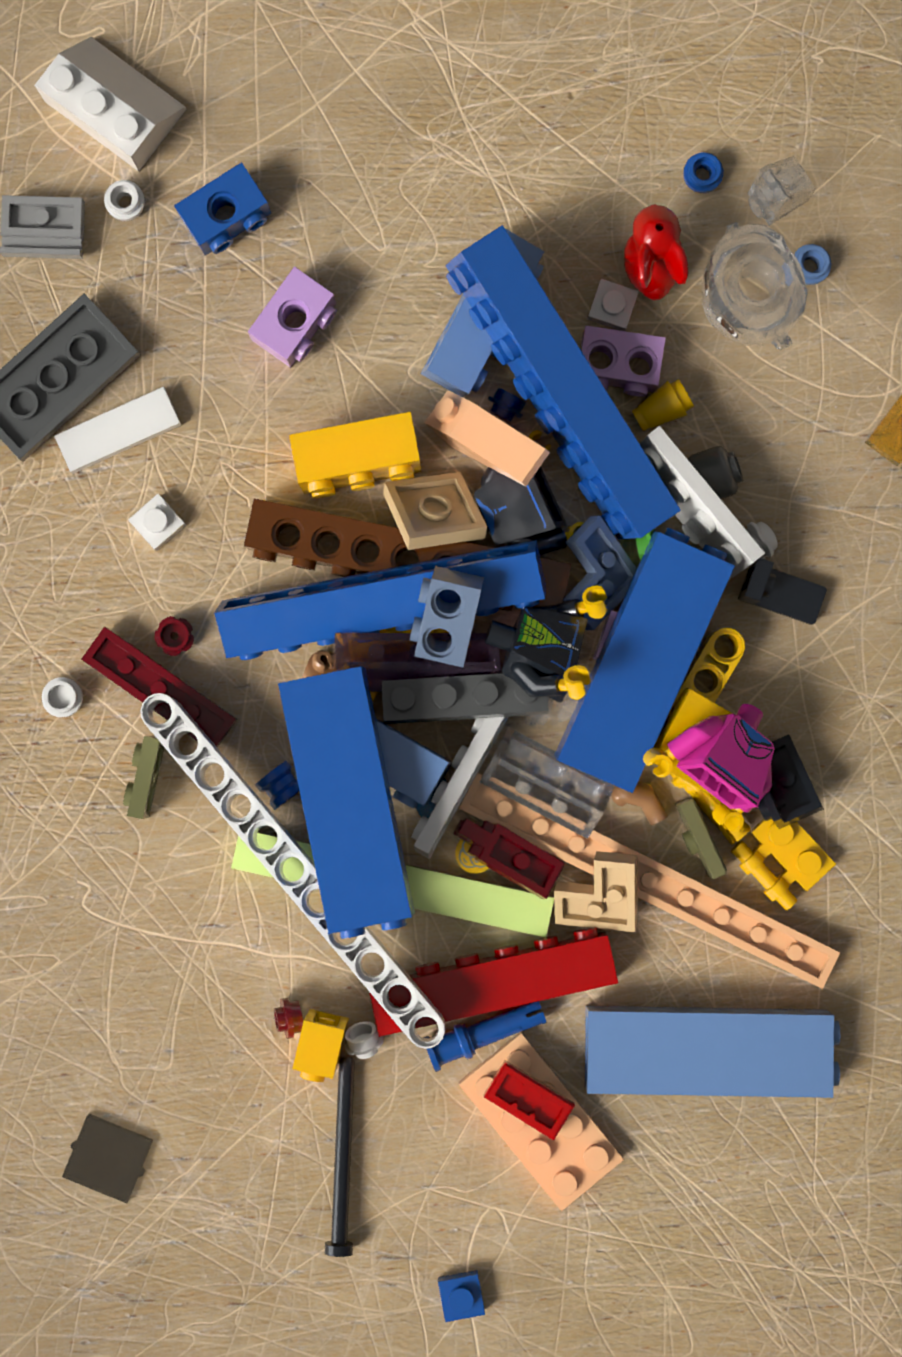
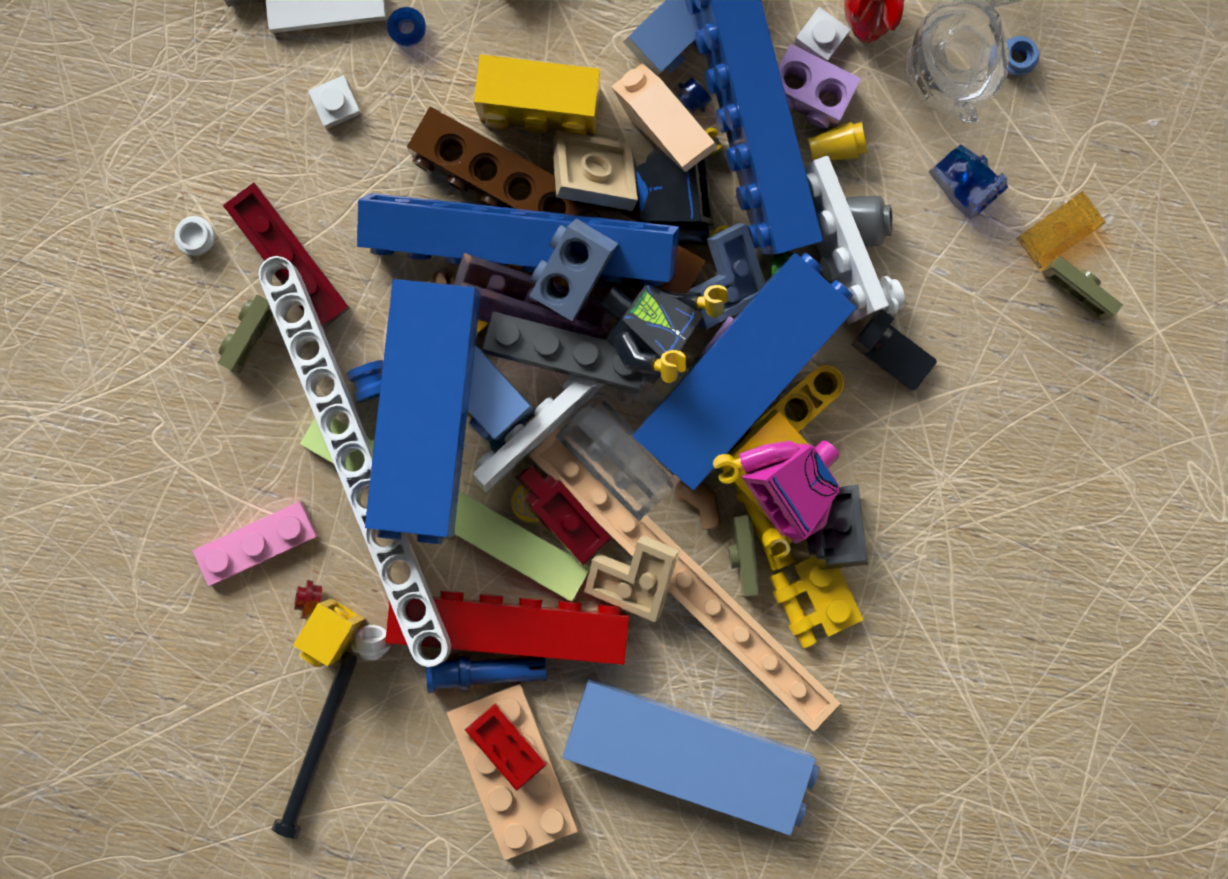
camera: 15 degrees right, 0 degrees up
clear smoke piece [62,1113,153,1204] -> none
dark red plate [154,616,194,656] -> none
none -> bright pink plate [192,501,319,586]
none -> clear blue plate [387,7,426,47]
none -> clear blue hand [929,144,1008,218]

